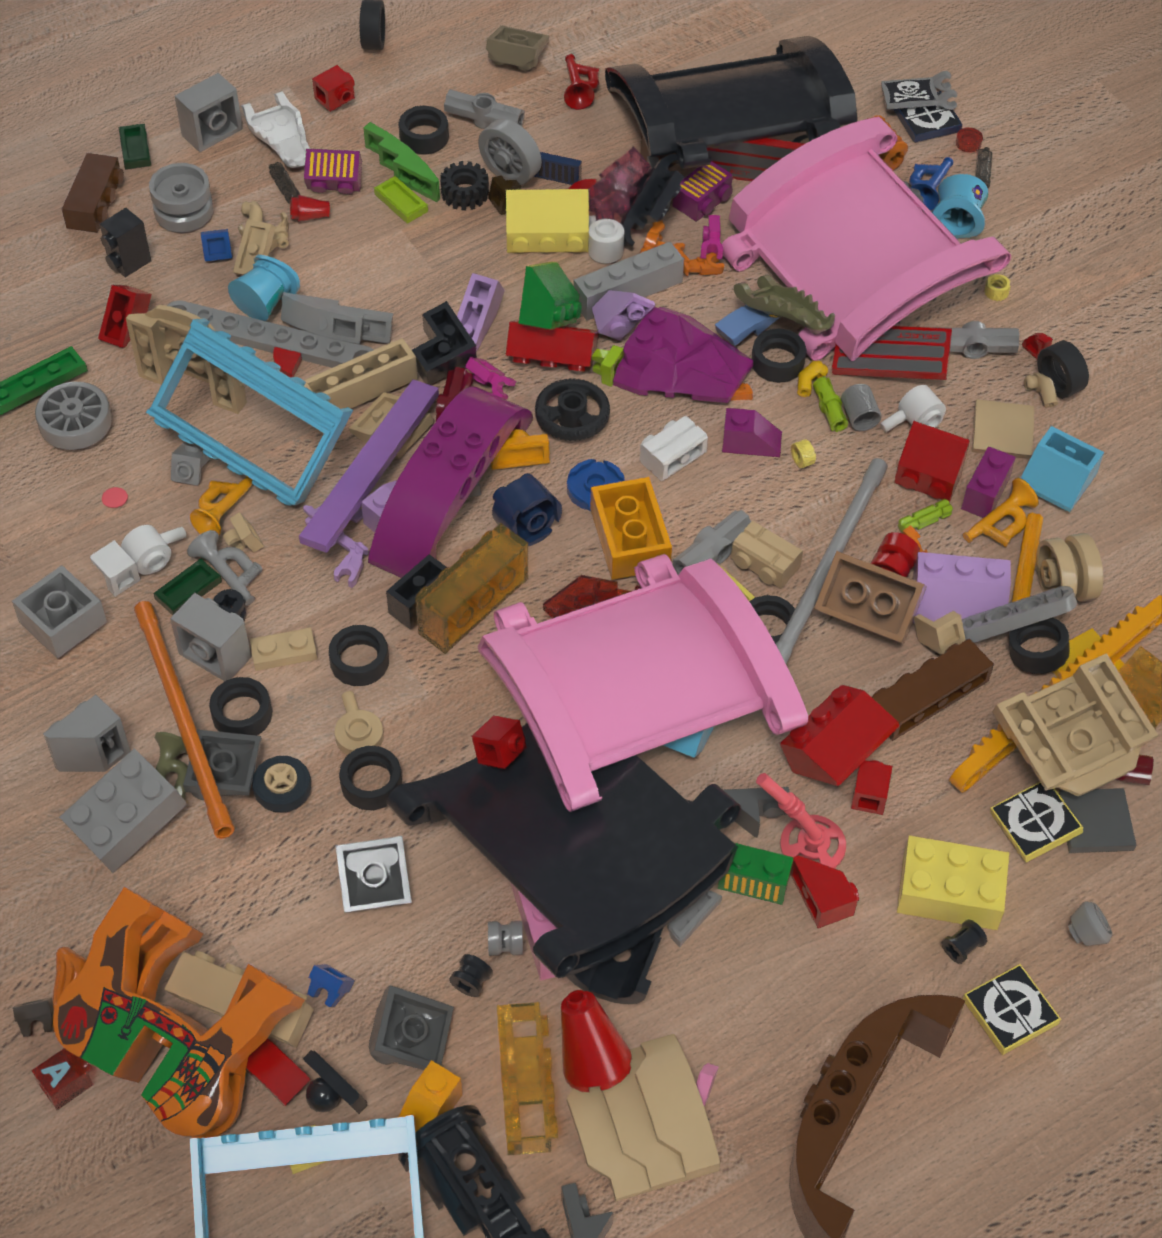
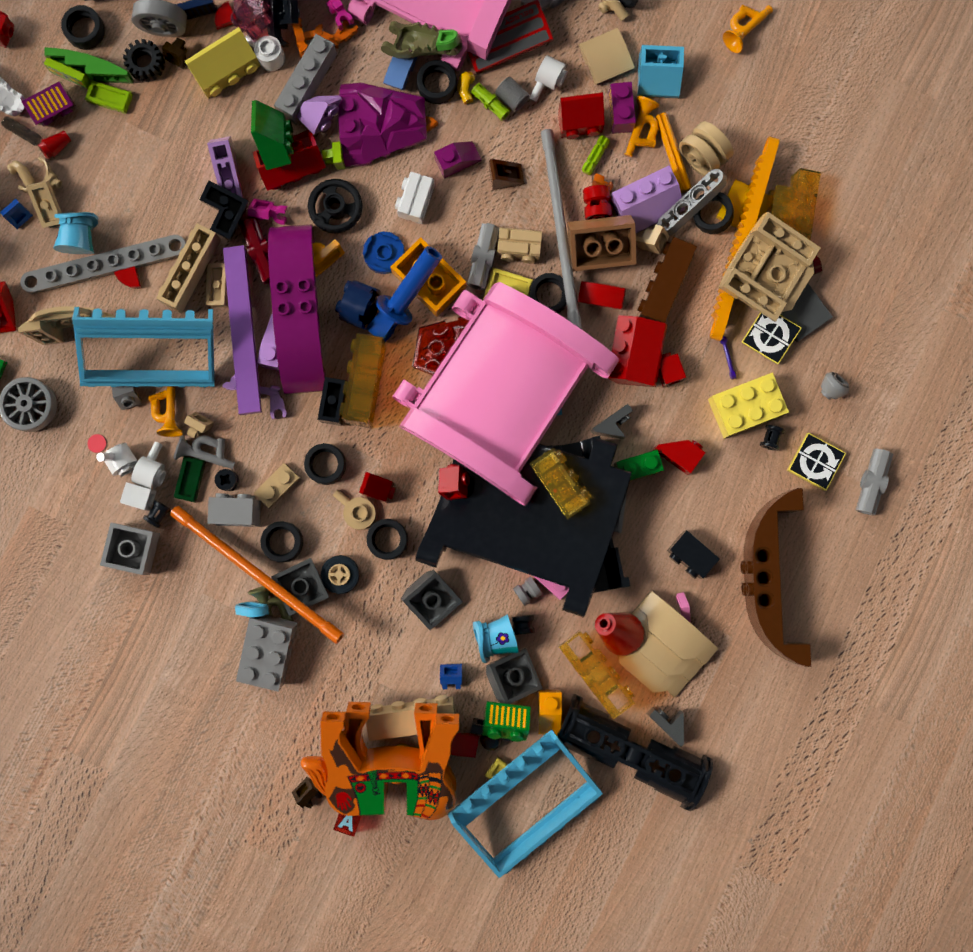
camera: 30 degrees left, 30 degrees up
light grey slope [43,695,131,772] -> none
light grey slope [281,292,393,344] -> none
coral dish [756,773,846,868] -> none
light yellow axle [791,439,816,468] -> none
none -> lime tile [44,58,91,89]
none -> white piece [97,443,138,477]
none -> black bush [143,500,171,528]
none -> medium azure tile [235,602,269,617]
none -> red slope [359,472,396,503]
none -> blue piece [367,246,442,343]
none -> bright green tile [436,29,460,51]
none -> medium azure hat [472,614,519,663]
none -> green brick [482,701,531,742]
none -> reddish brown slope [489,159,525,190]
none -> clear yellow brick [530,448,592,519]
none -> red slope [577,281,626,310]
none -> black brick [667,530,720,579]
none -> dark purple hinge [720,336,736,380]
none -> light grey piece [855,448,893,516]

